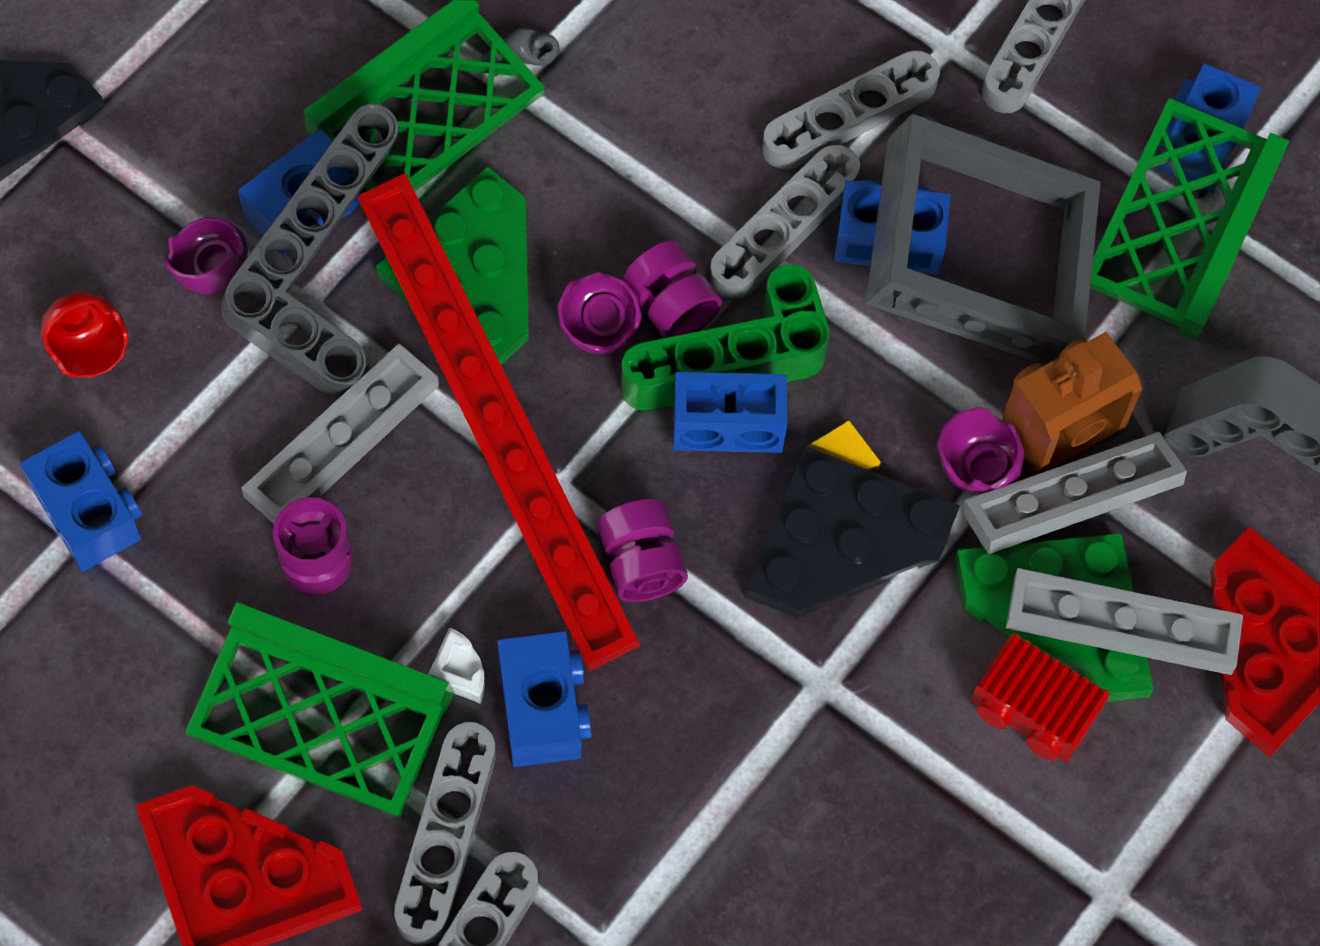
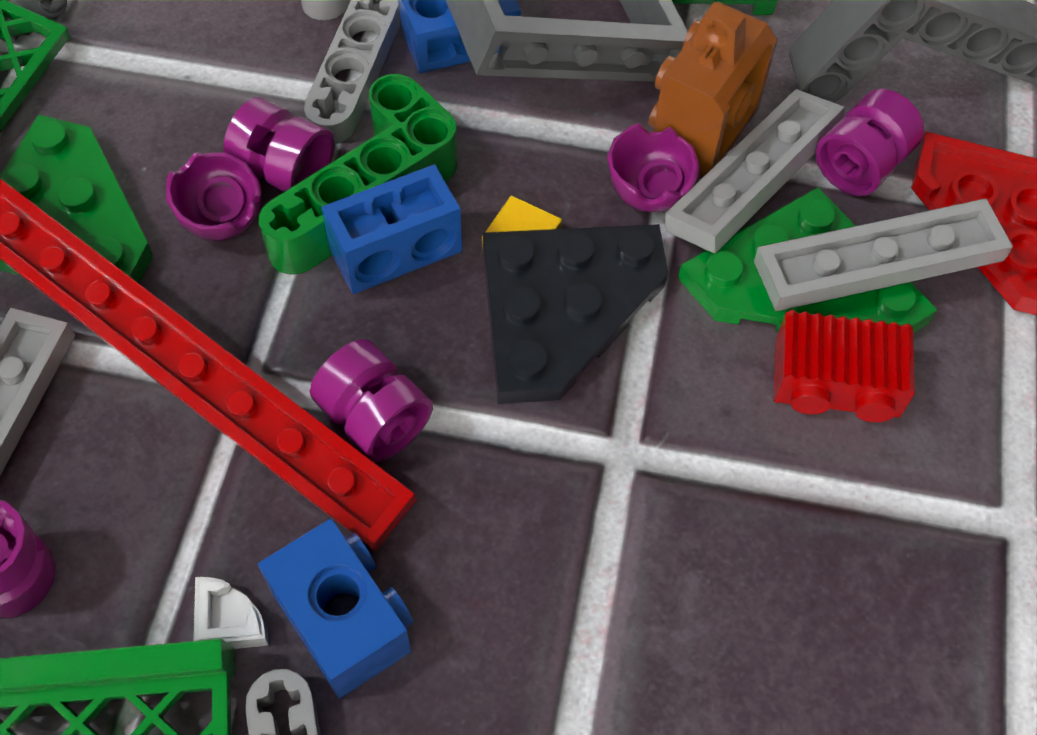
camera: 25 degrees left, 5 degrees down
none -> magenta wheel [815,88,924,196]

